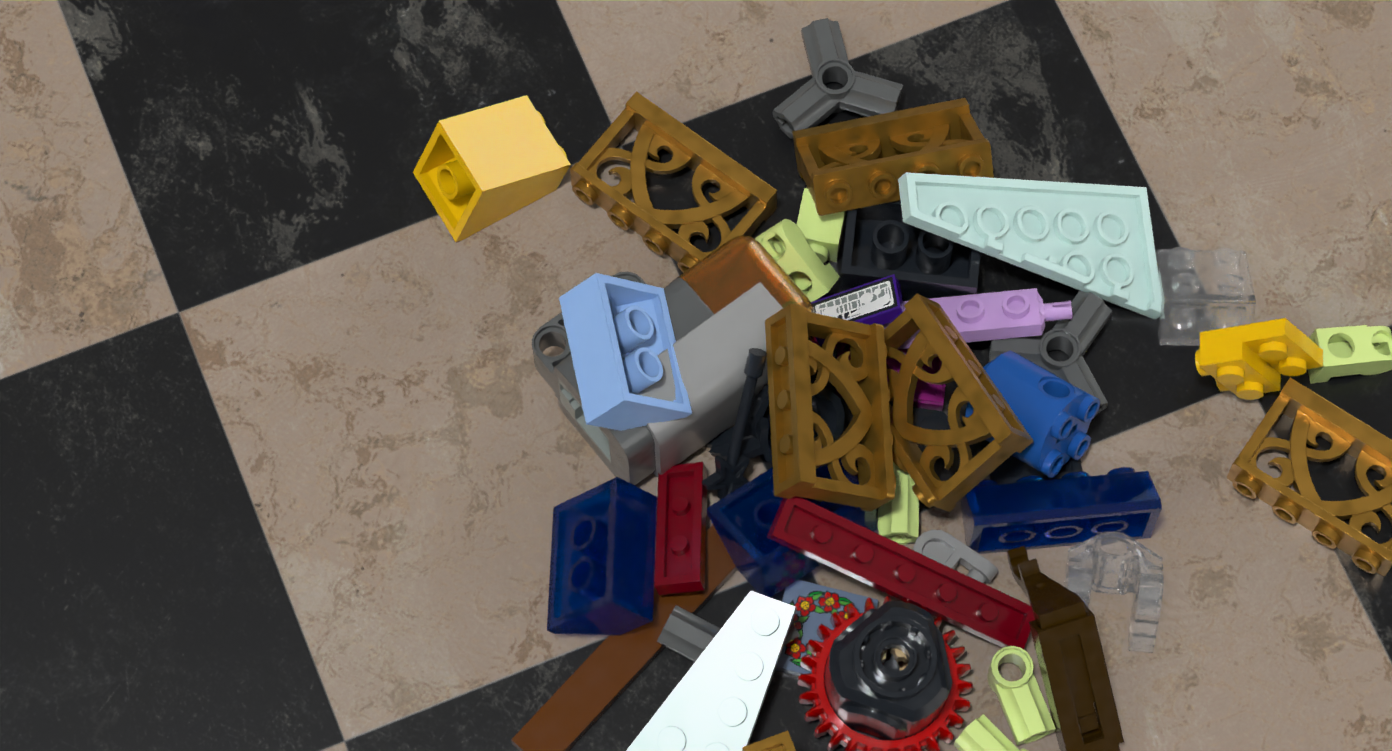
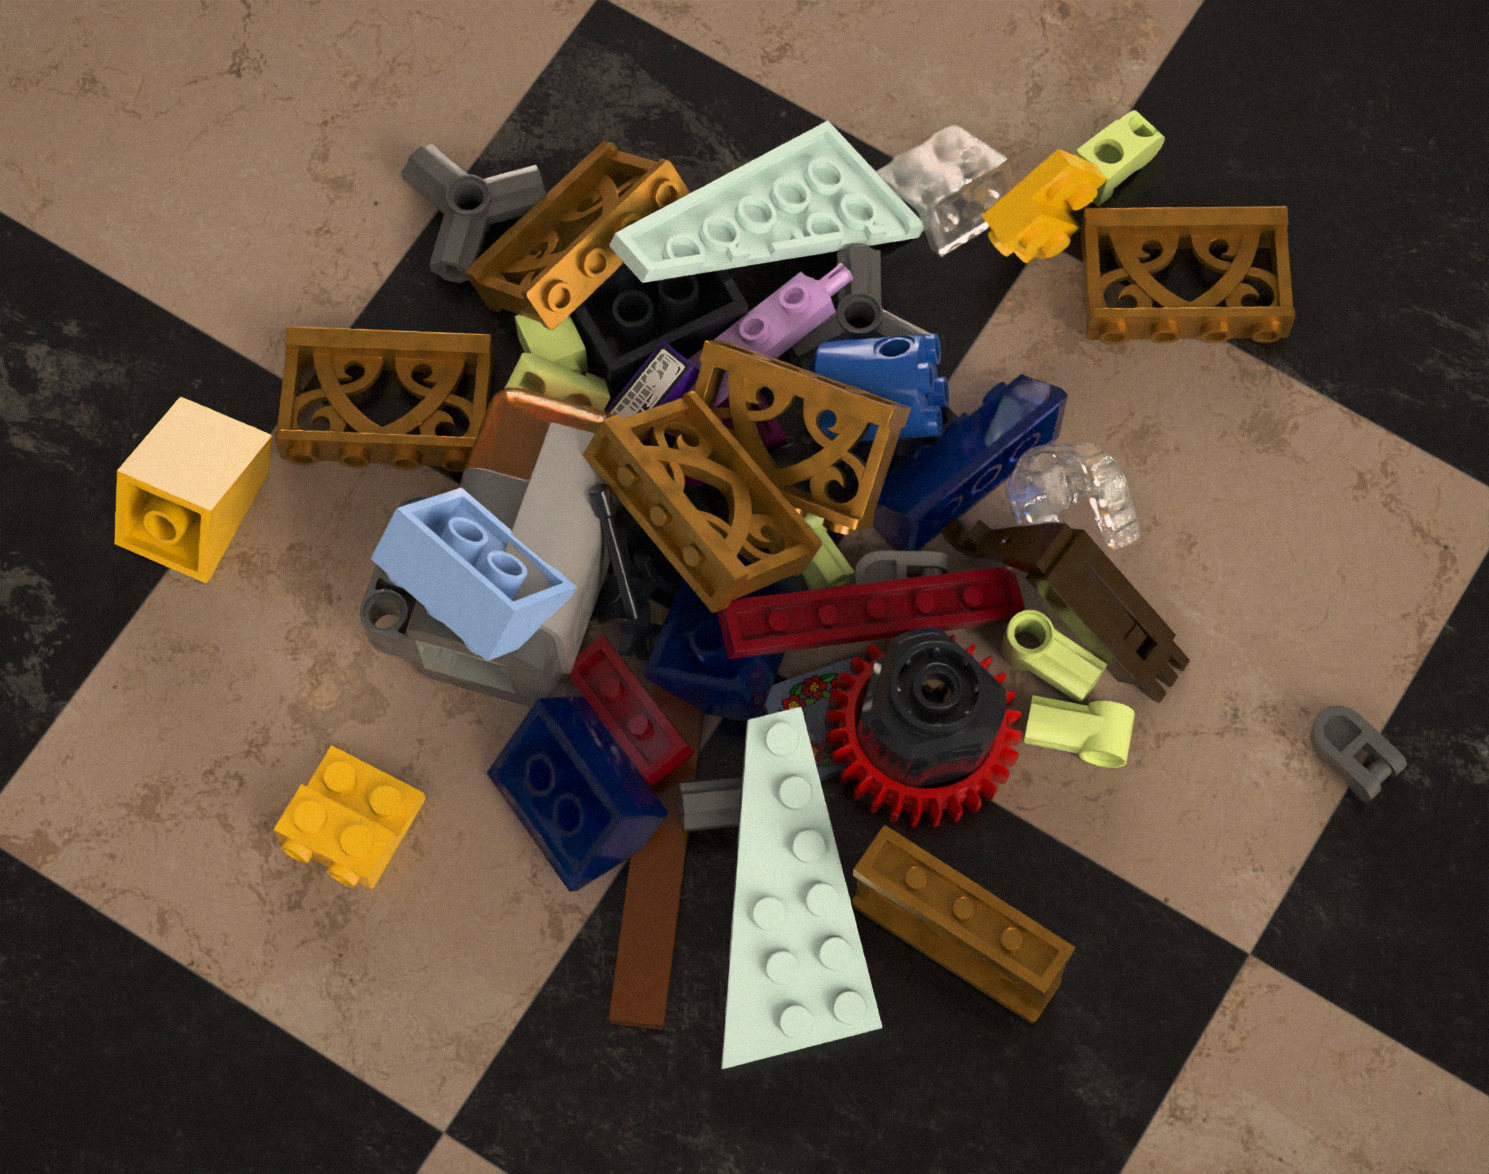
camera: 35 degrees left, 0 degrees up
none -> yellow plate [274,745,426,890]

